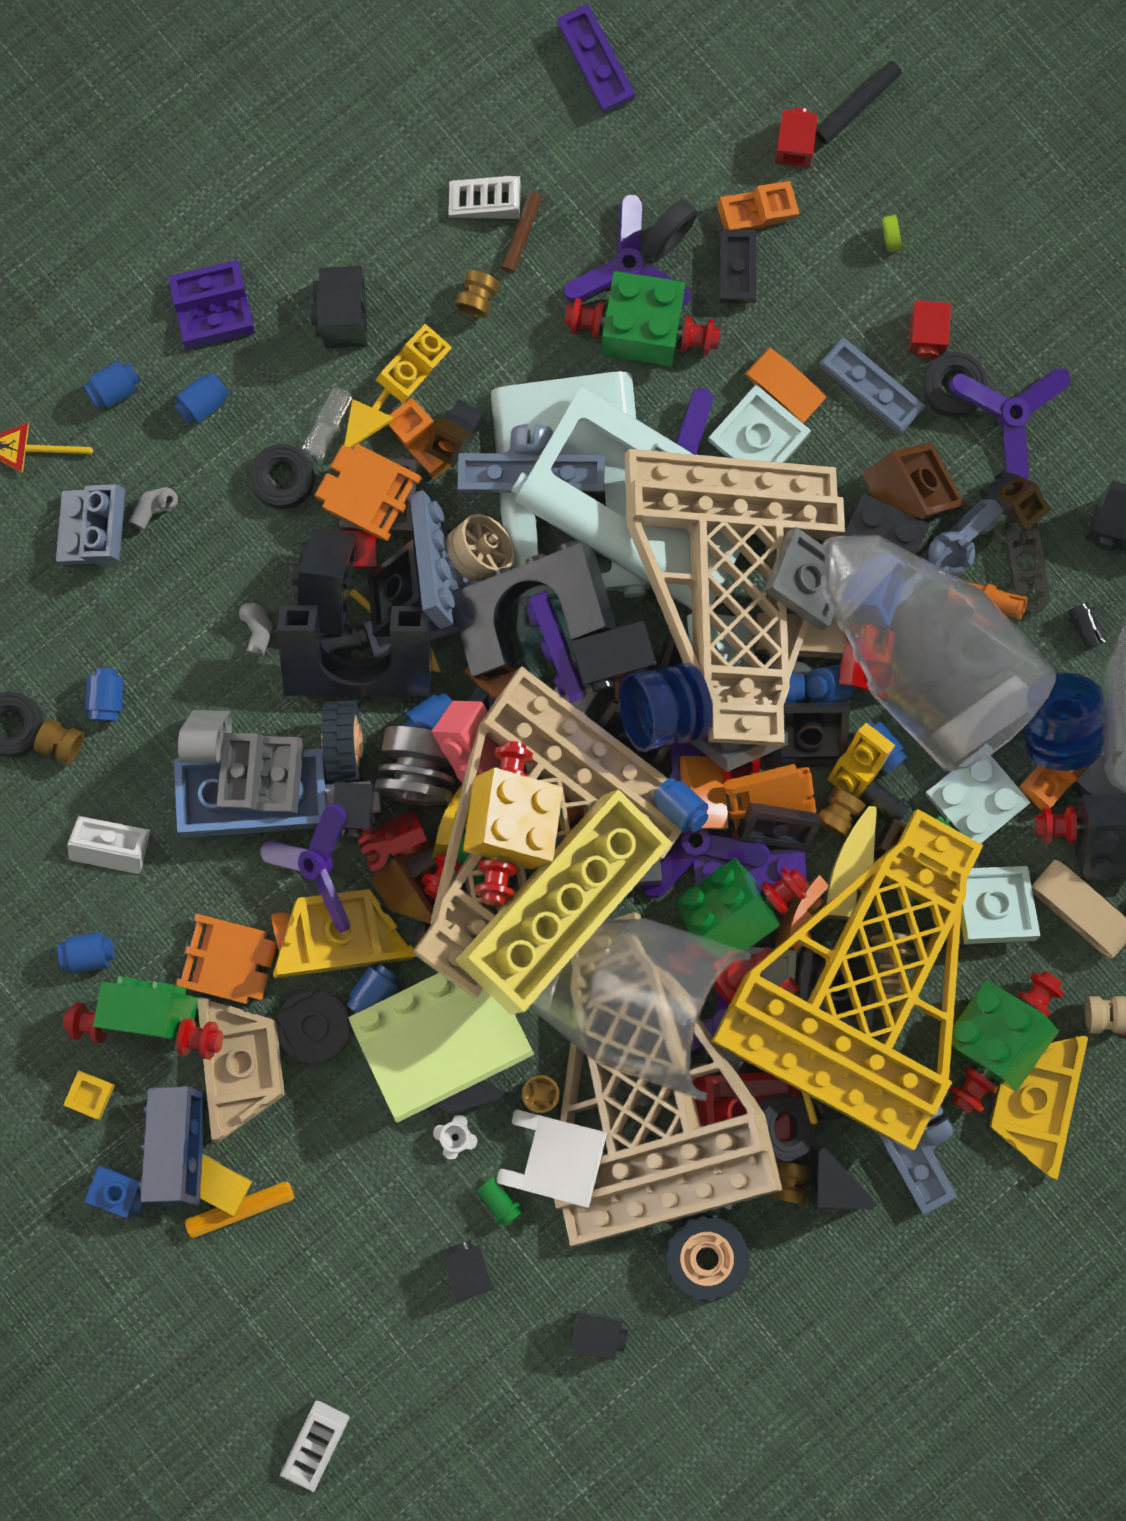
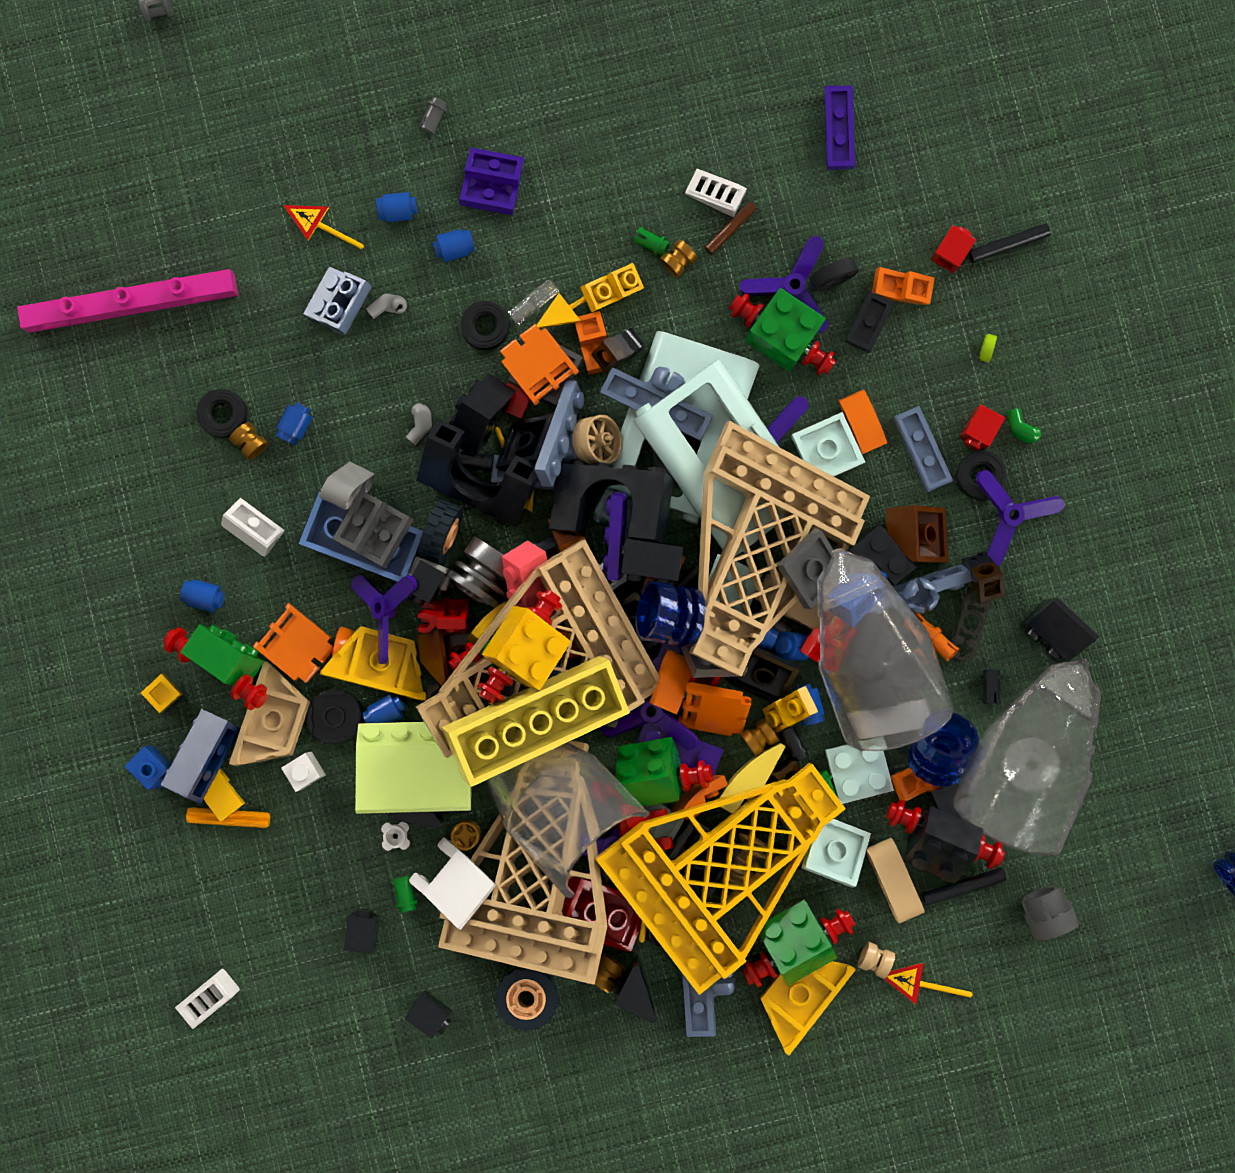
camera: 20 degrees right, 5 degrees up
black brick [311,266,368,348] -> none
blue brick [403,692,452,730] -> none
blue brick [653,778,709,833] -> none
black plate [737,802,821,851] -> none
black tyre [759,1094,816,1162] -> none
none -> white brick [282,752,326,792]
none -> dark grey pin [418,97,448,135]
none -> green pin [633,227,670,257]
none -> green arm [1007,408,1041,444]

